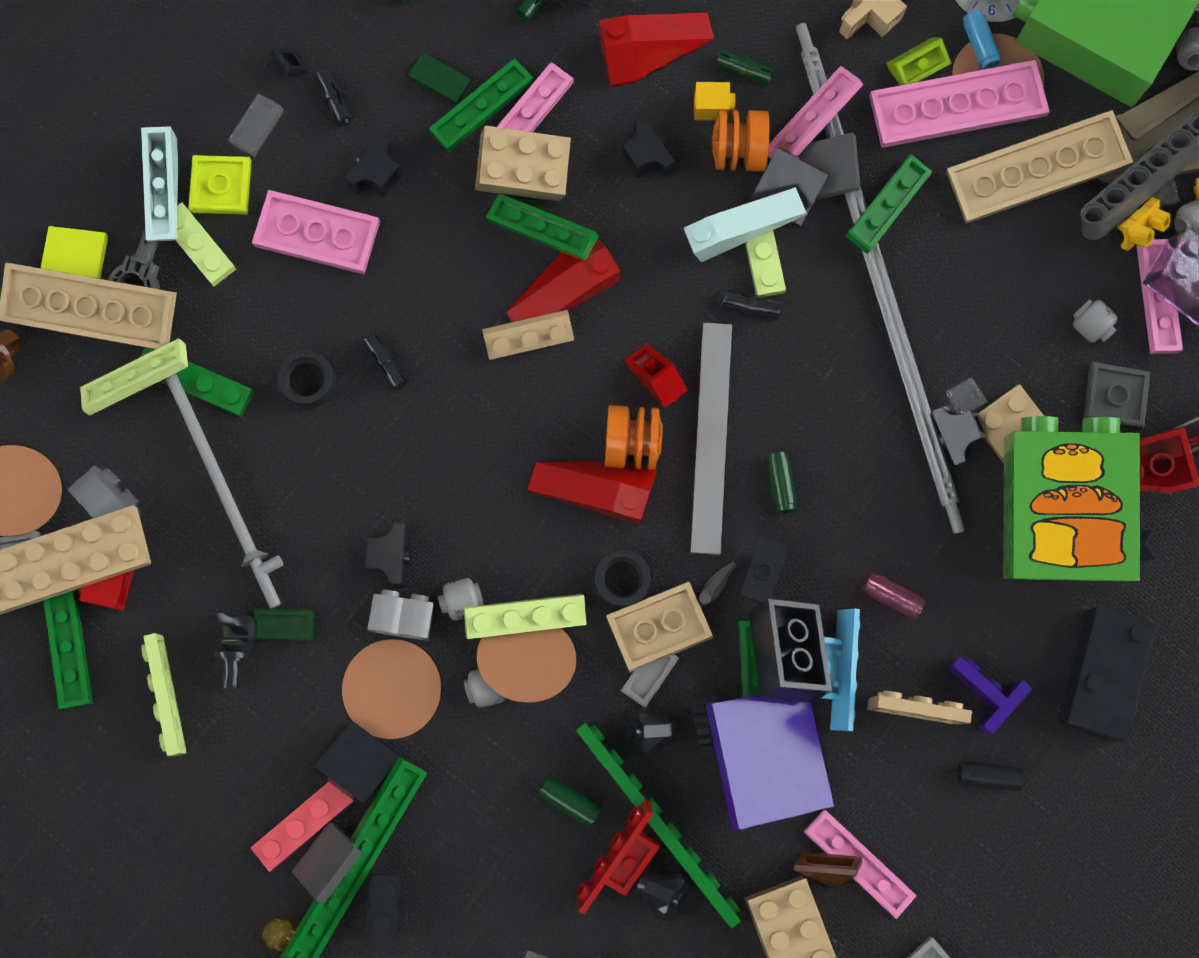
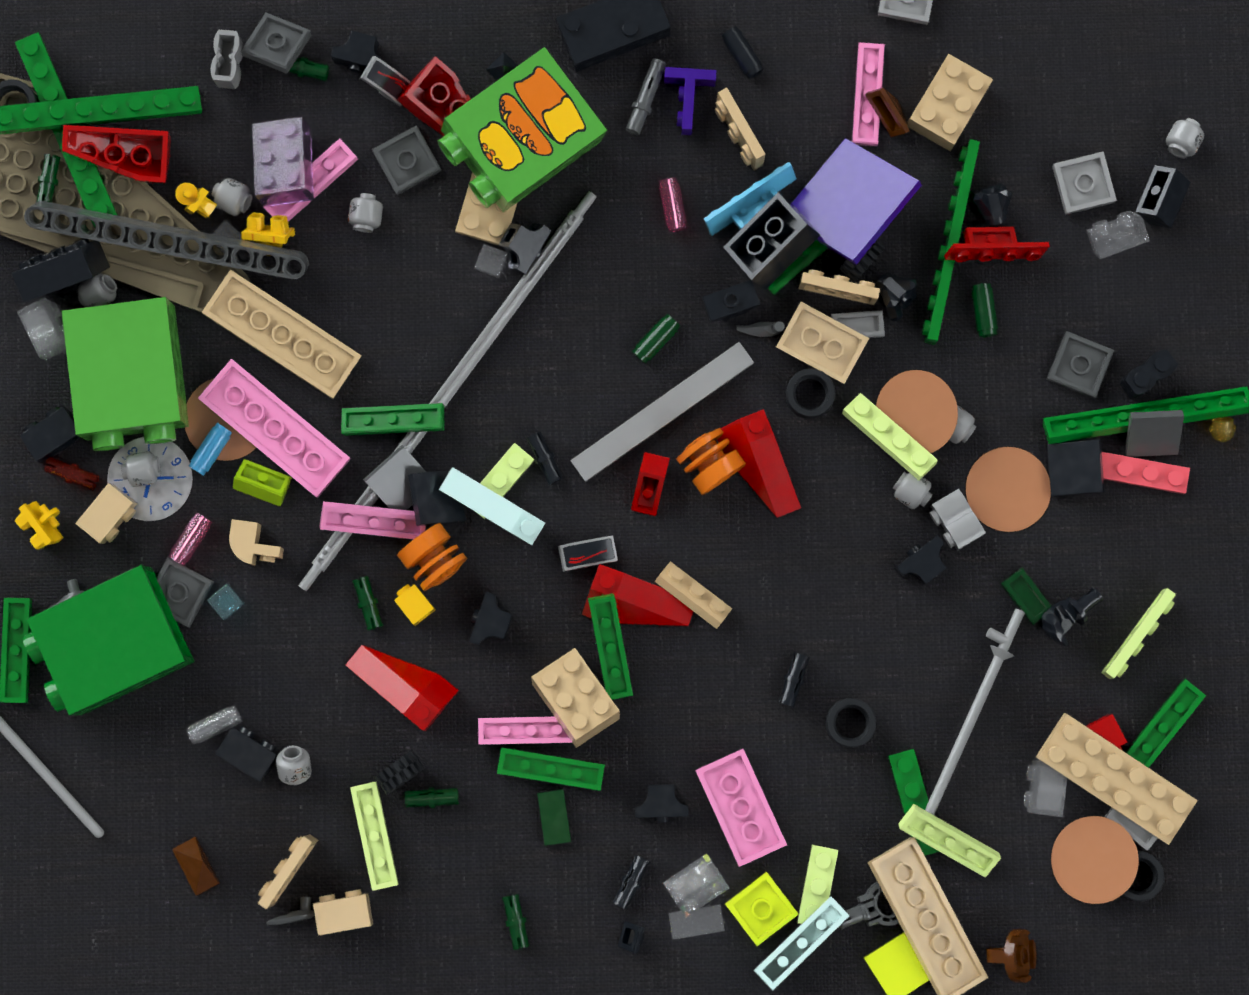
camera: 125 degrees left, 5 degrees up
none -> black slope [558,536,618,572]
none -> dark grey pin [626,58,666,135]
none -> clear brick [663,854,729,917]
none -> tan plate [798,270,880,305]
none -> dark grey tile [1046,331,1114,399]

